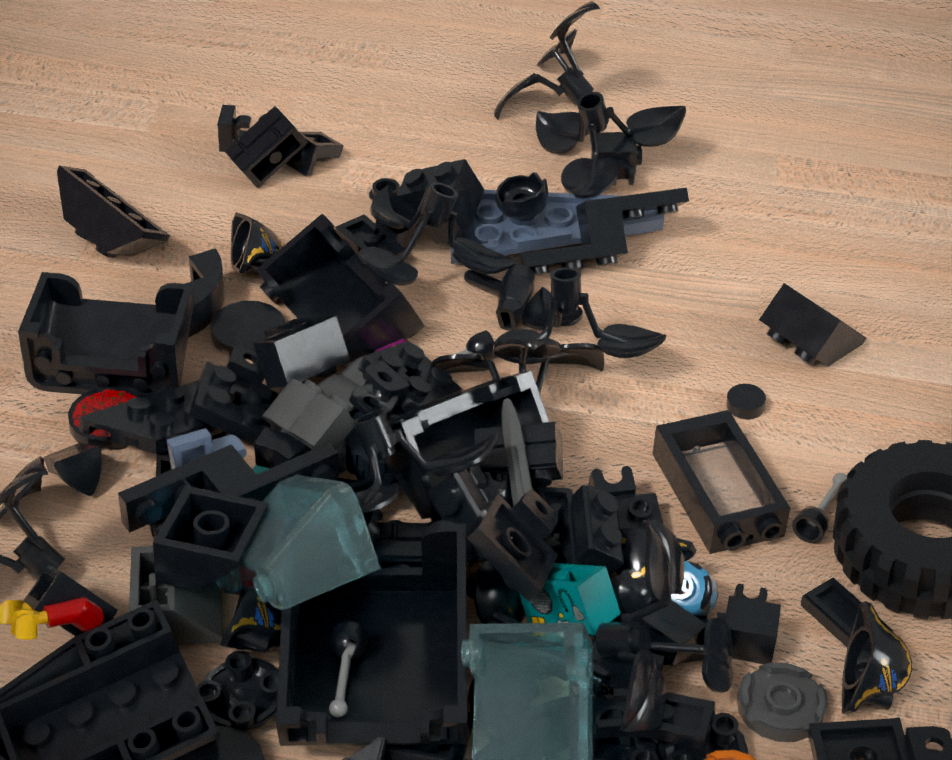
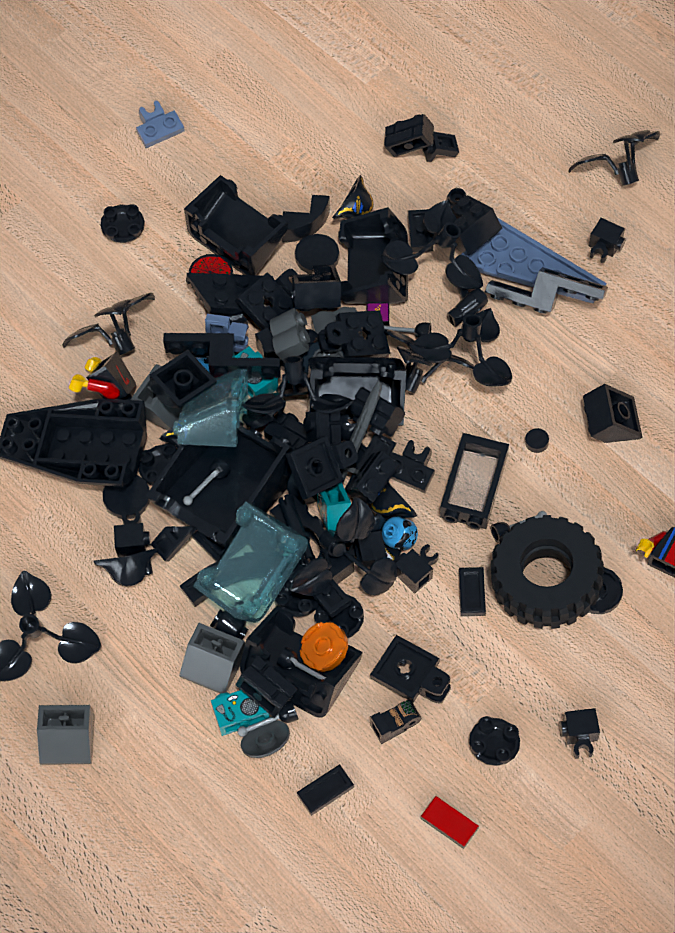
camera: 40 degrees right, 20 degrees up
black tile [43,442,102,496] -> none
black wedge [57,165,170,258] -> none
black tile [217,105,251,152] -> none
black hair [495,172,548,221] -> none
black plant [536,92,686,198] -> none
dark grey tile [737,663,828,742] -> none
black hat [842,601,912,715] -> none

